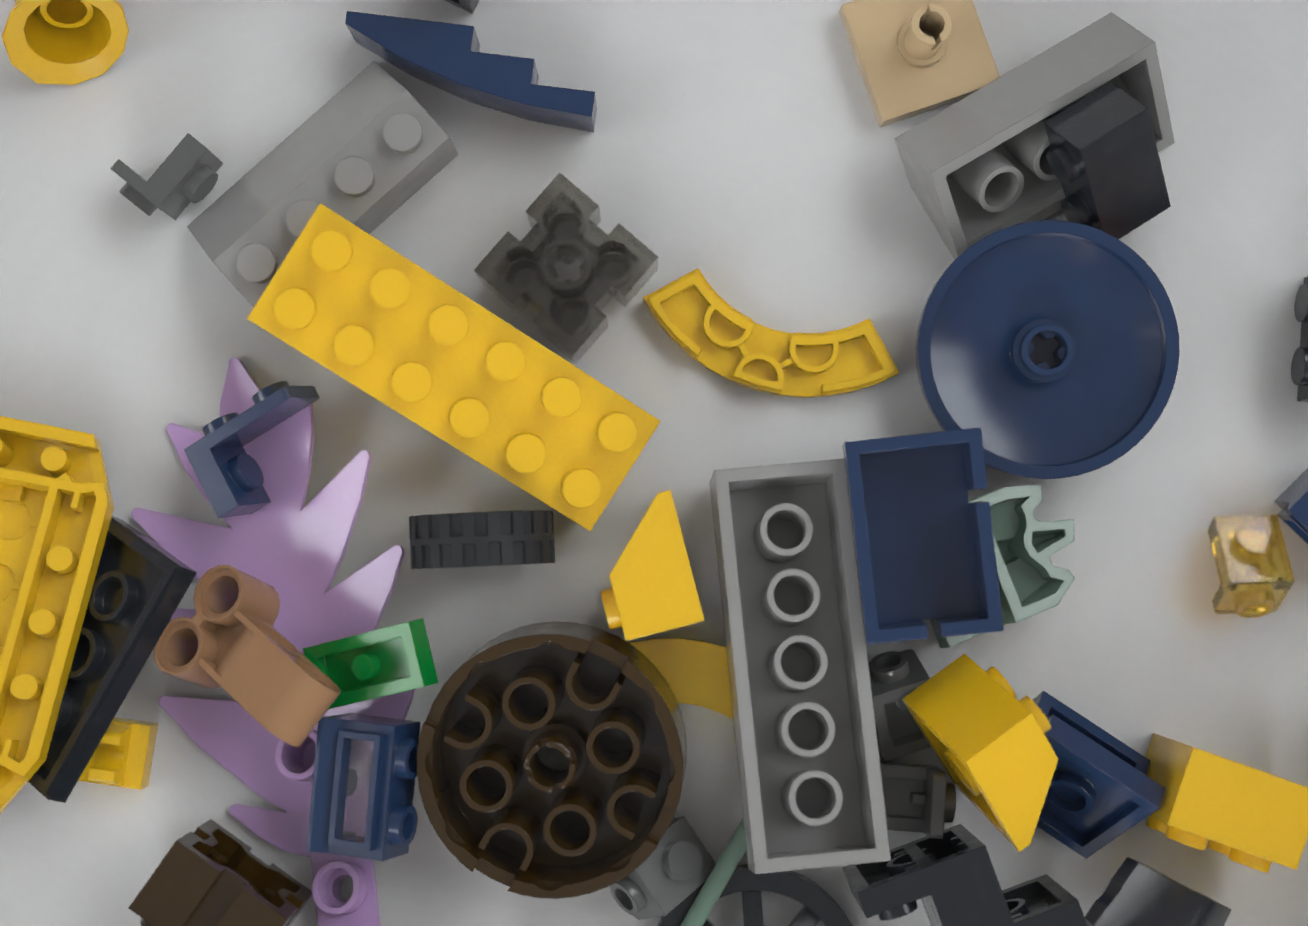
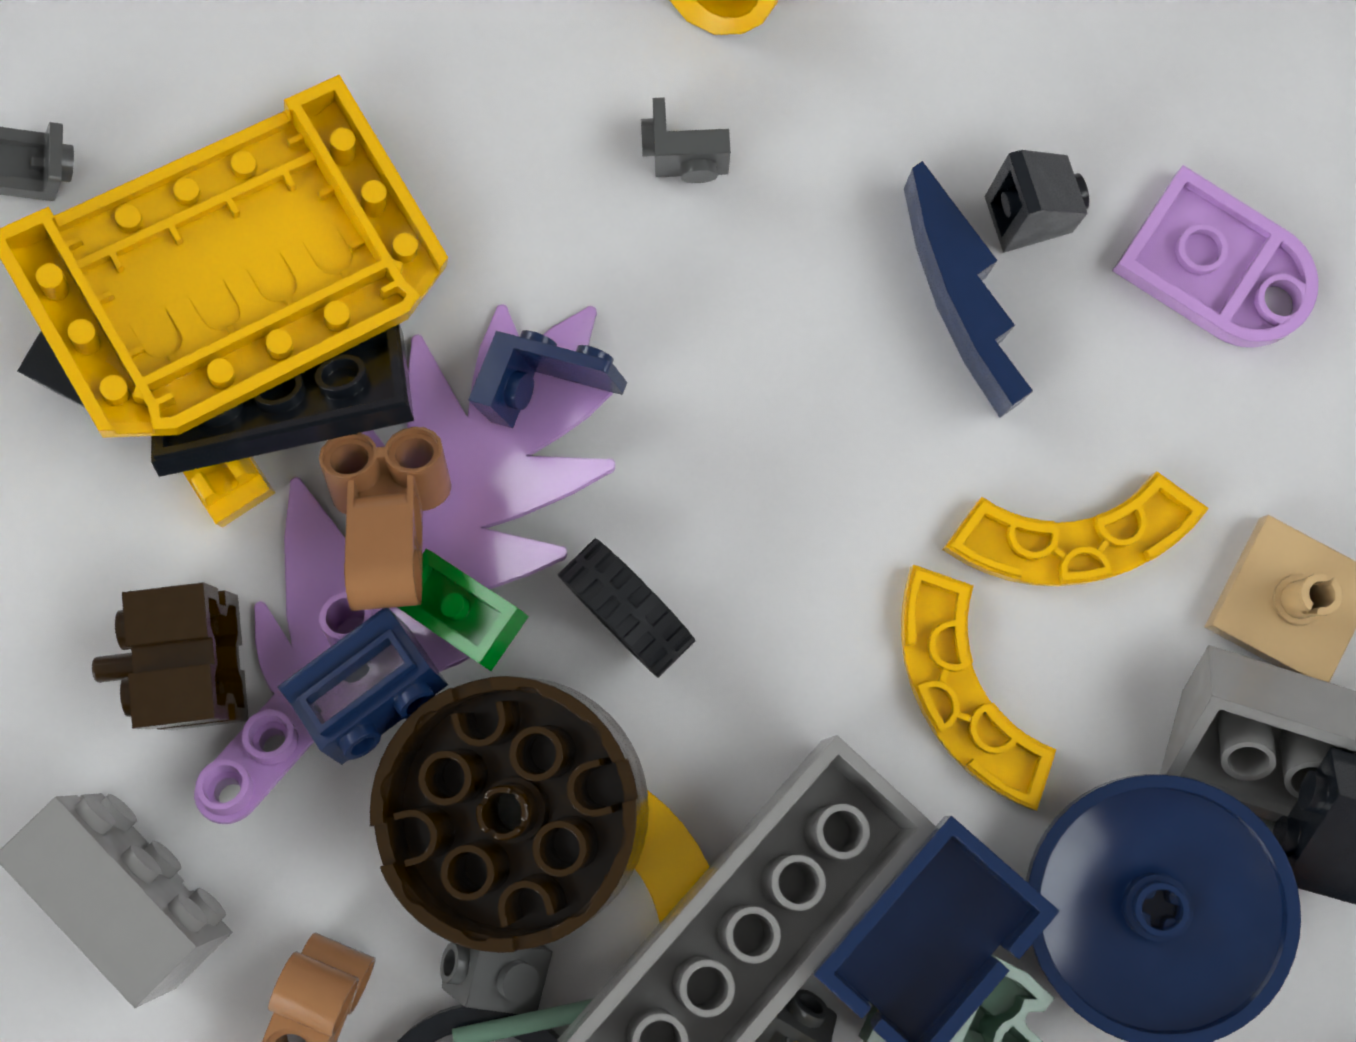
camera: 50 degrees right, 5 degrees down
light grey slope [187,61,458,308] -> none
yellow brick [247,203,661,531] -> none
clear smoke brick [474,172,658,364] -> none
yellow slope [600,490,705,641] -> none
none -> yellow tile [942,472,1209,587]

